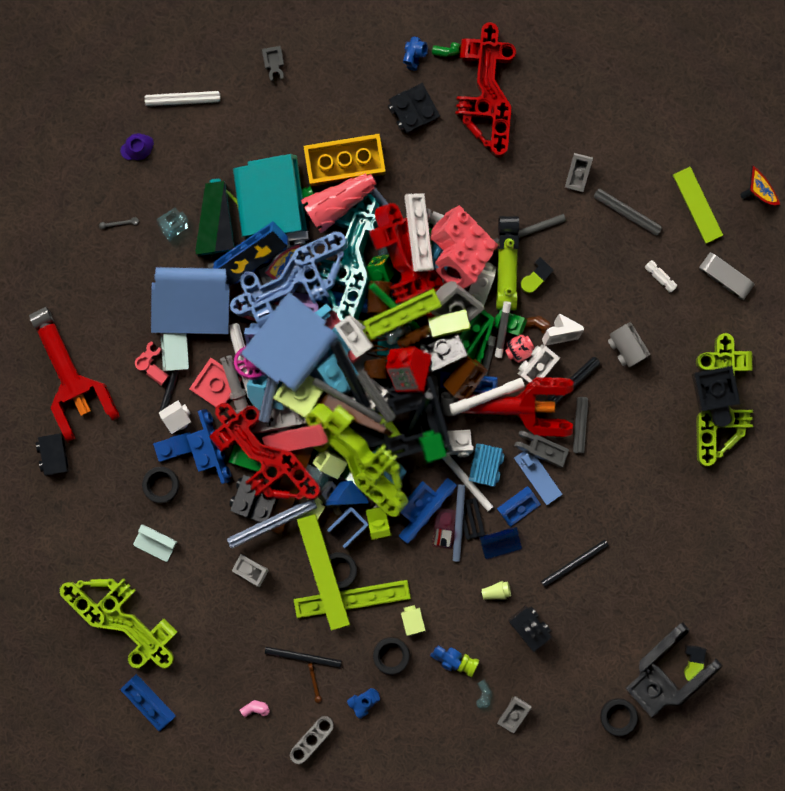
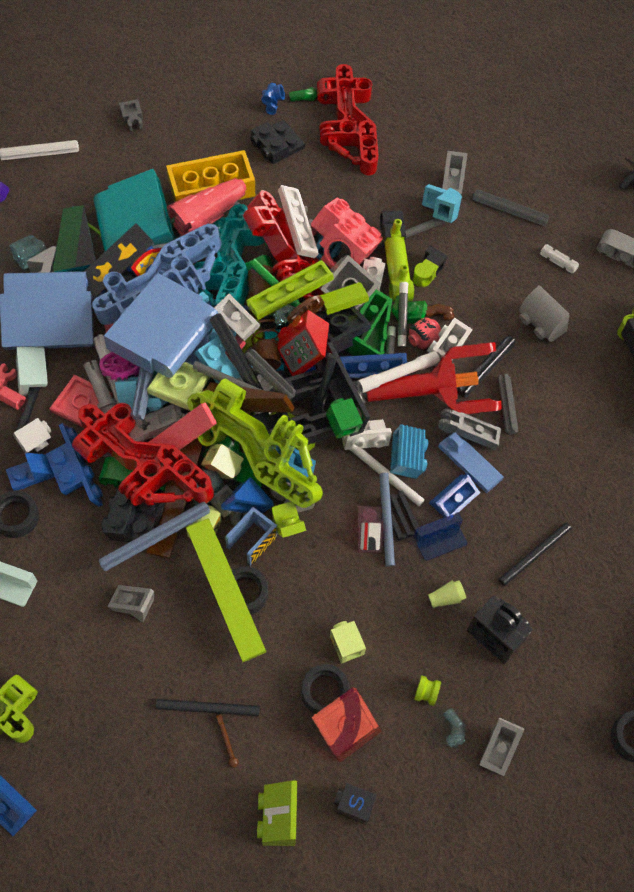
camera: 10 degrees left, 25 degrees down
bright pink arm [240,700,270,717] -> none
light grey beam [290,716,334,764] -> none
lime tile [294,580,410,618] -> none
blue plate [347,688,380,719] -> none
blue bracket [399,478,457,543] -> none
blue plate [430,645,462,671] -> none
reddish brown hinge [443,356,488,400] -> none
white slope [542,314,584,346] -> none
lime tile [672,167,723,244] -> none
none -> light grey slope [27,246,57,273]
none -> lime slope [257,781,297,846]
none -> clear red tile [312,687,382,762]
none -> black brick [334,783,377,825]
none -> medium azure brick [422,184,462,223]

